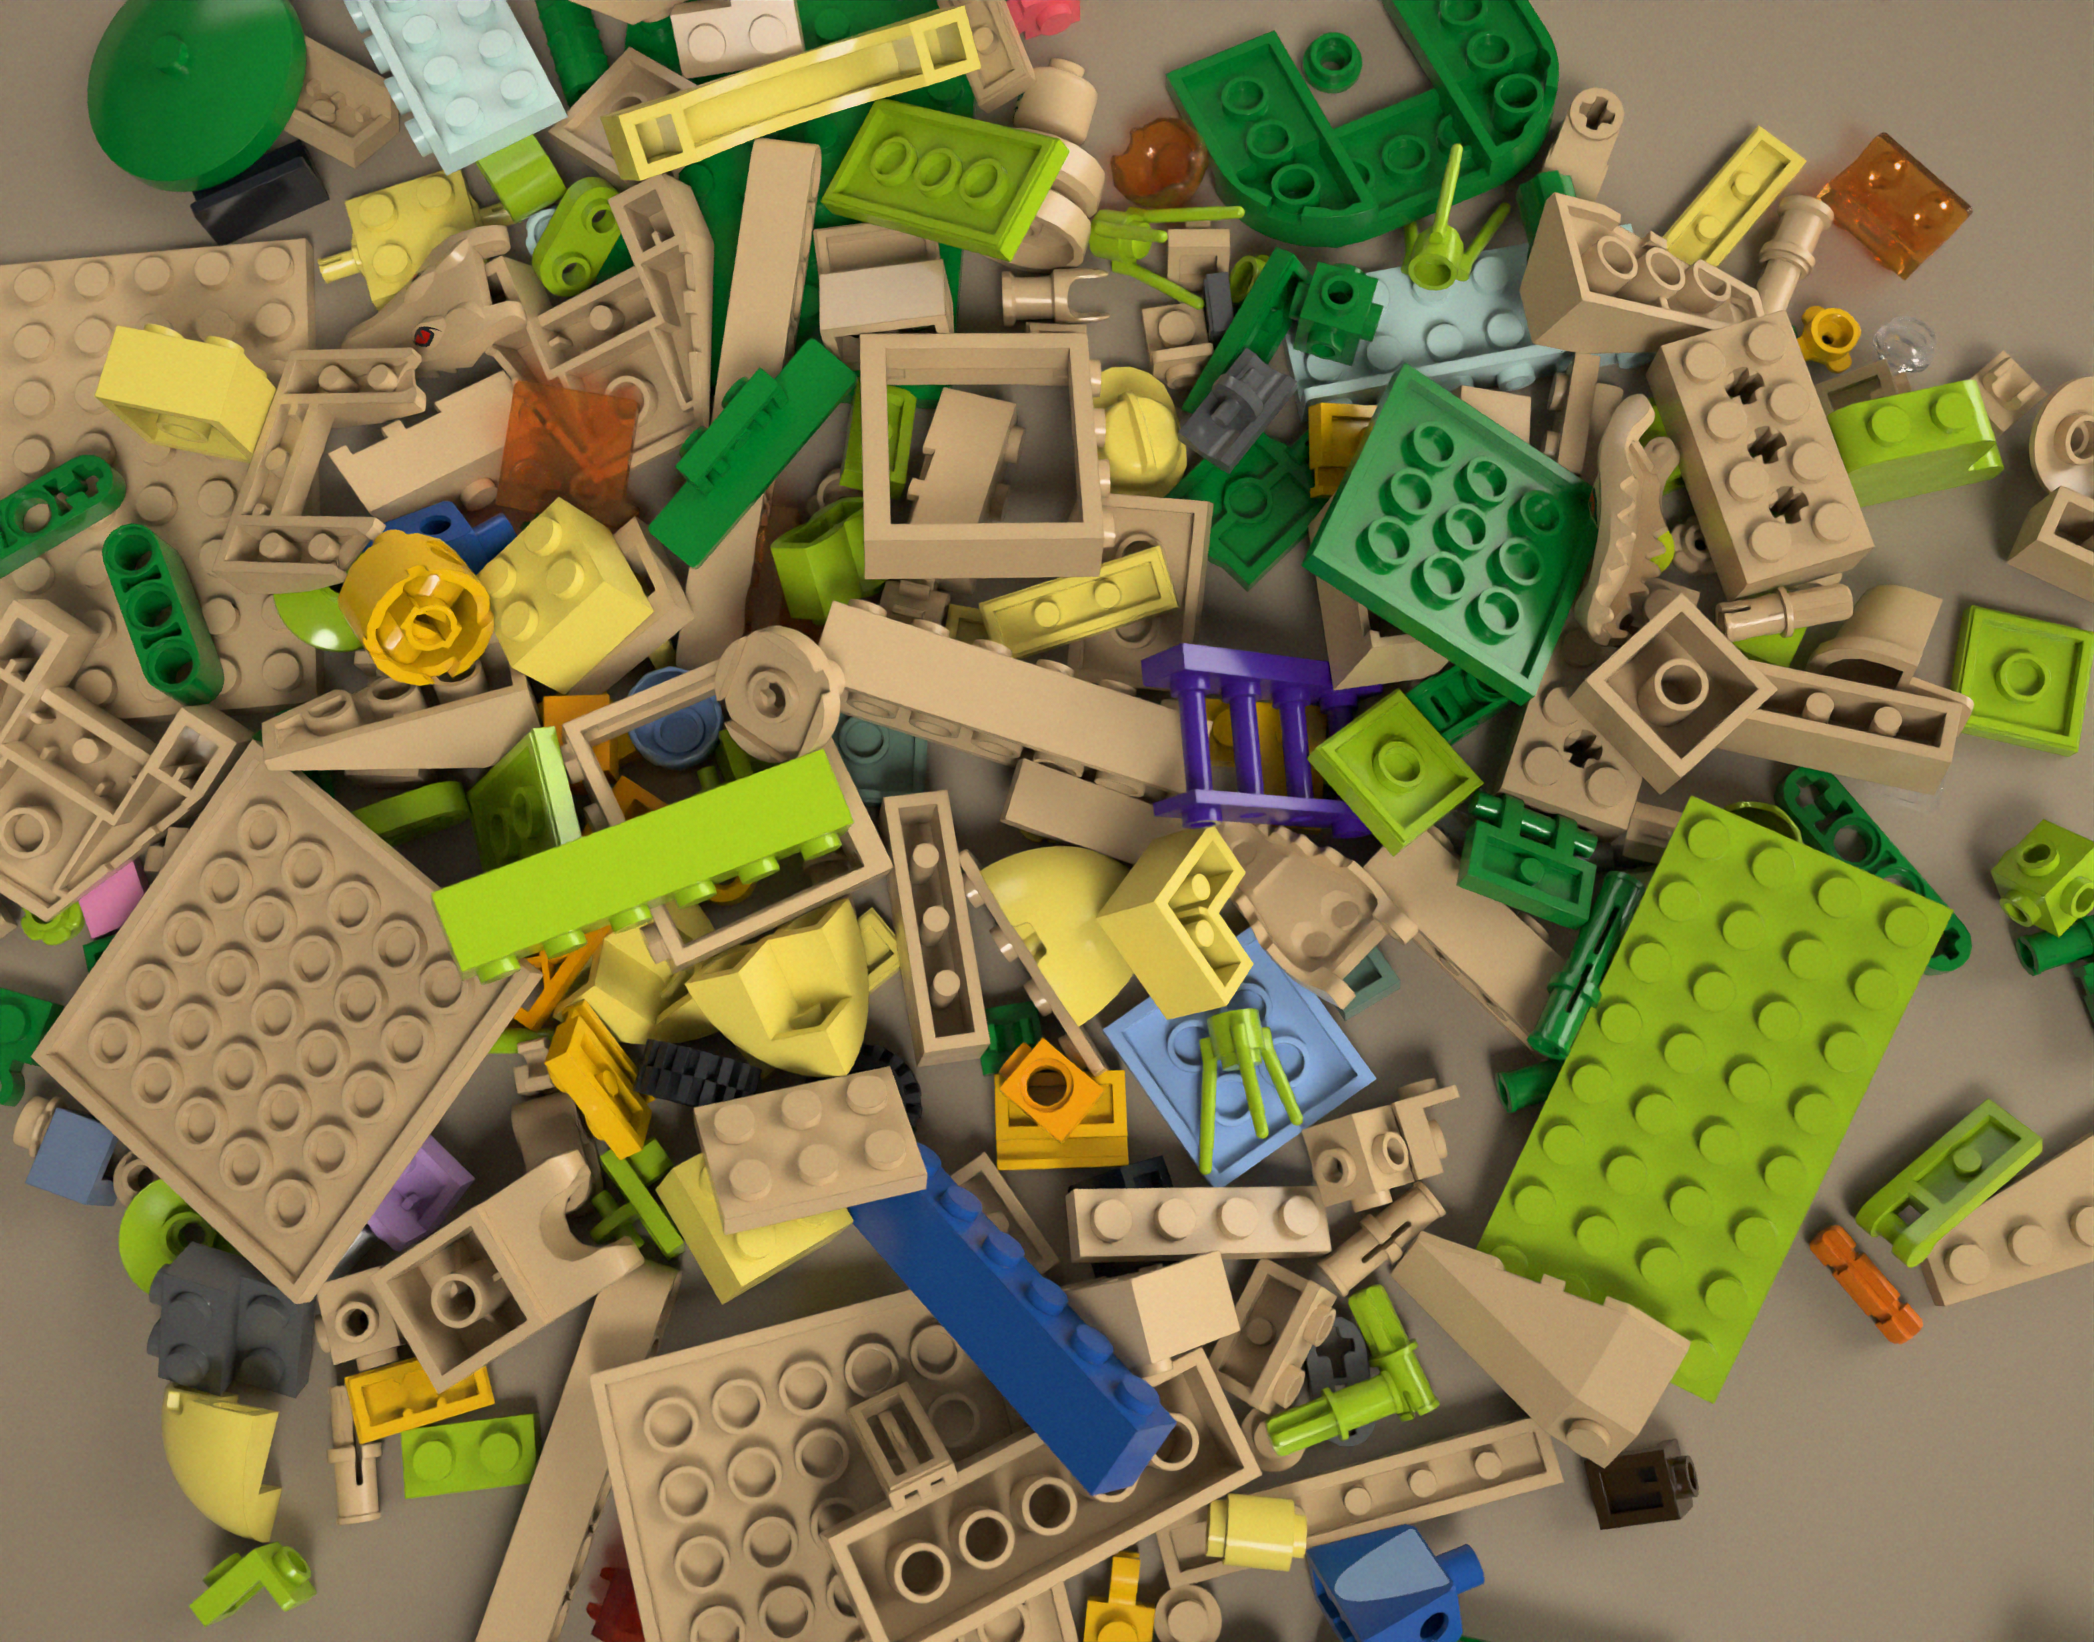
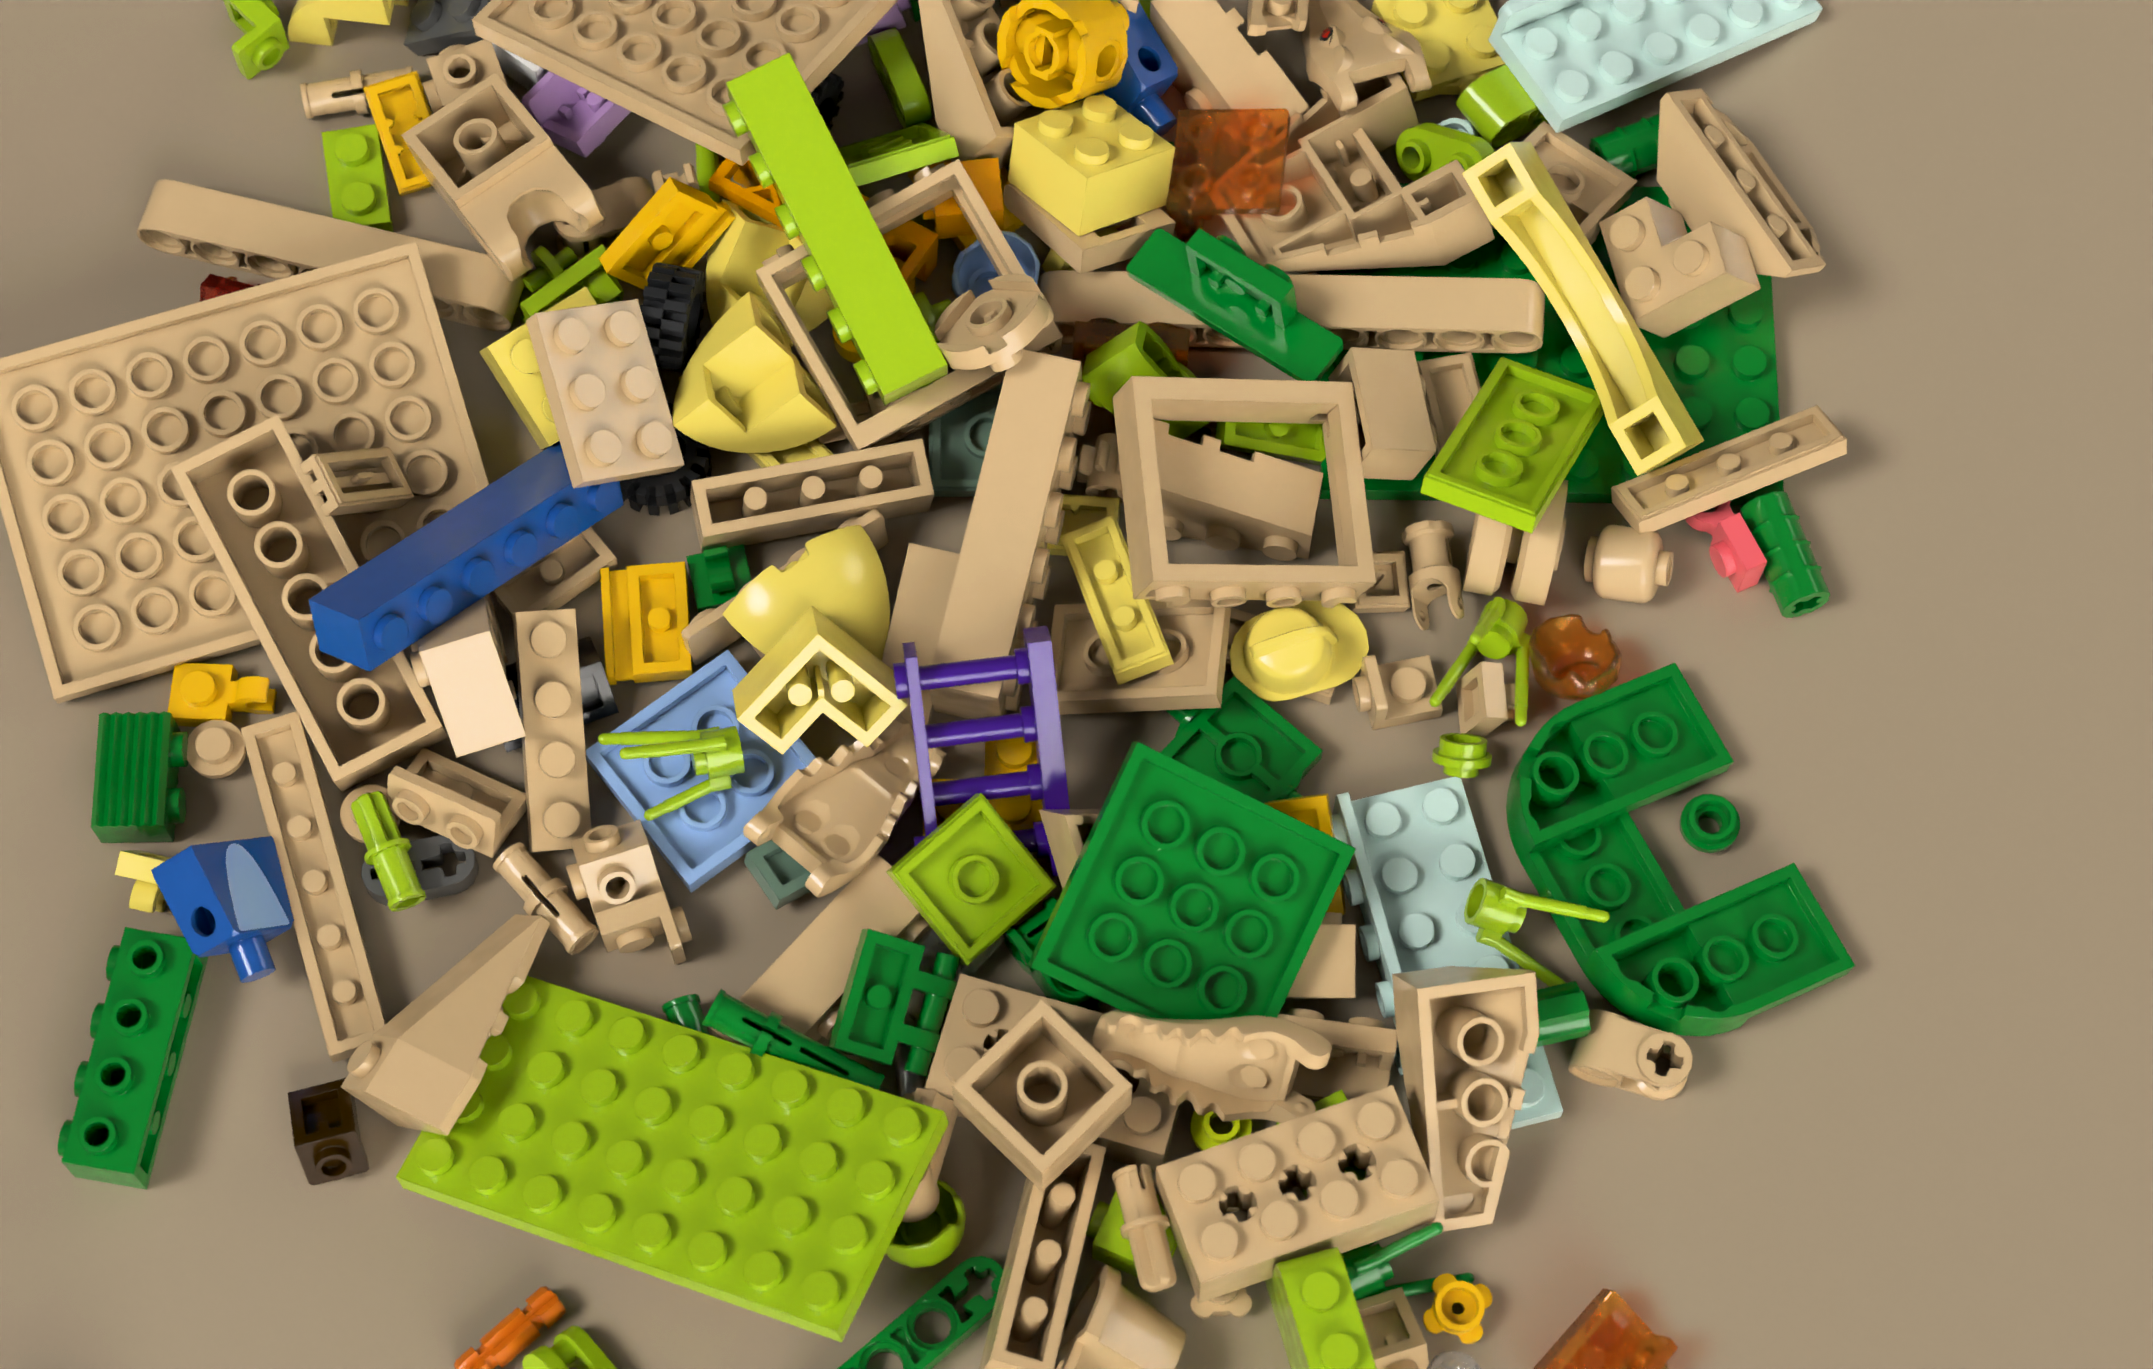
camera: 80 degrees right, 10 degrees down
light orange brick [999,1038,1104,1145] -> none
dark grey hips [1178,348,1297,474] -> none
green tile [1181,246,1313,417] -> none
dark grey tile [1202,272,1234,351] -> none
light yellow brick [1205,1493,1307,1572] -> none
green brick [1288,261,1384,366] -> none
lime axle [1348,1284,1440,1422] -> none
light yellow tile [1663,125,1807,268] -> none
tan pin [1755,195,1834,315] -> none

